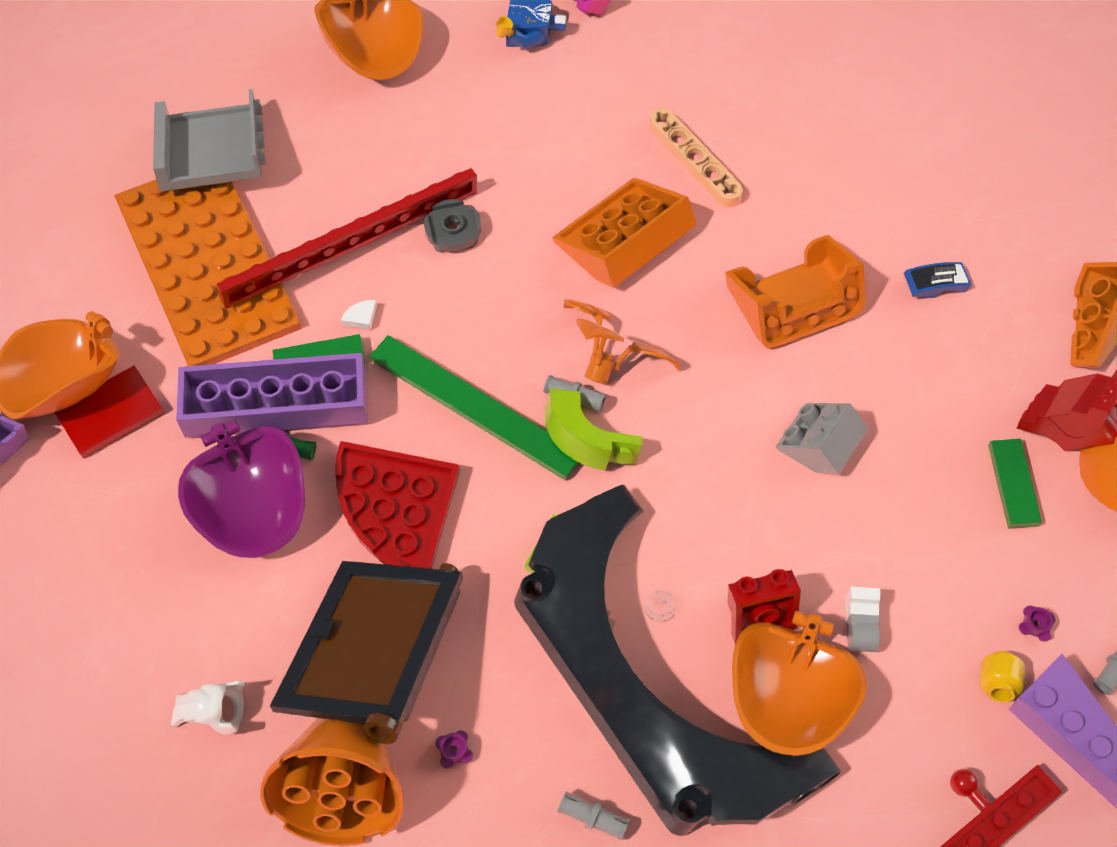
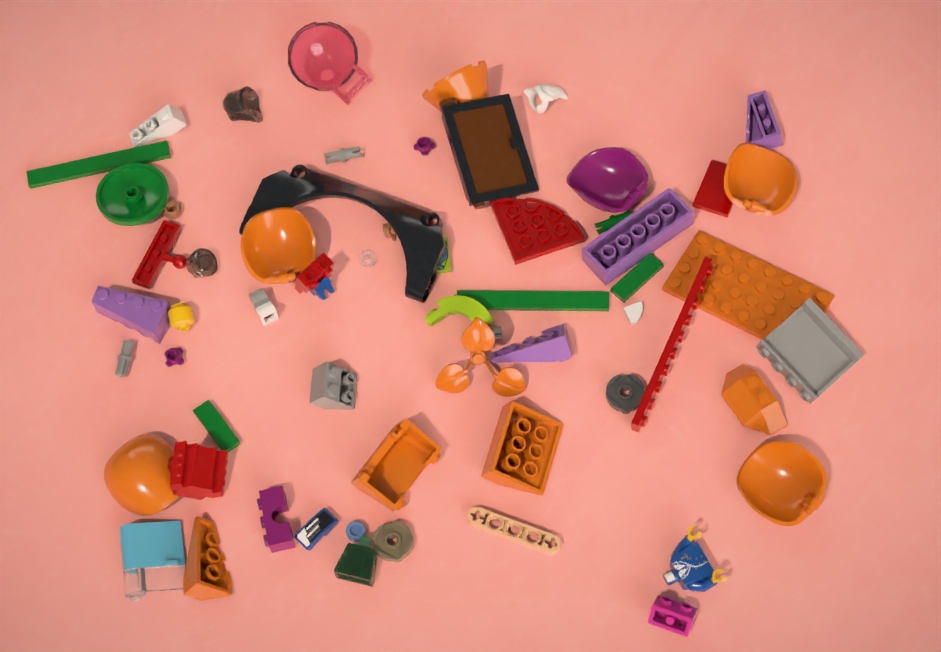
camera: 155 degrees right, 0 degrees up
none -> clear smoke hair [186,248,218,278]
none -> magenta arch [257,486,295,553]
none -> clear green torso [334,536,377,587]
none -> medium blue tile [346,521,367,542]
none -> dark tan plate [373,521,414,563]
none -> medium lavender wedge [491,323,572,363]
none -> orange wedge [721,364,787,436]

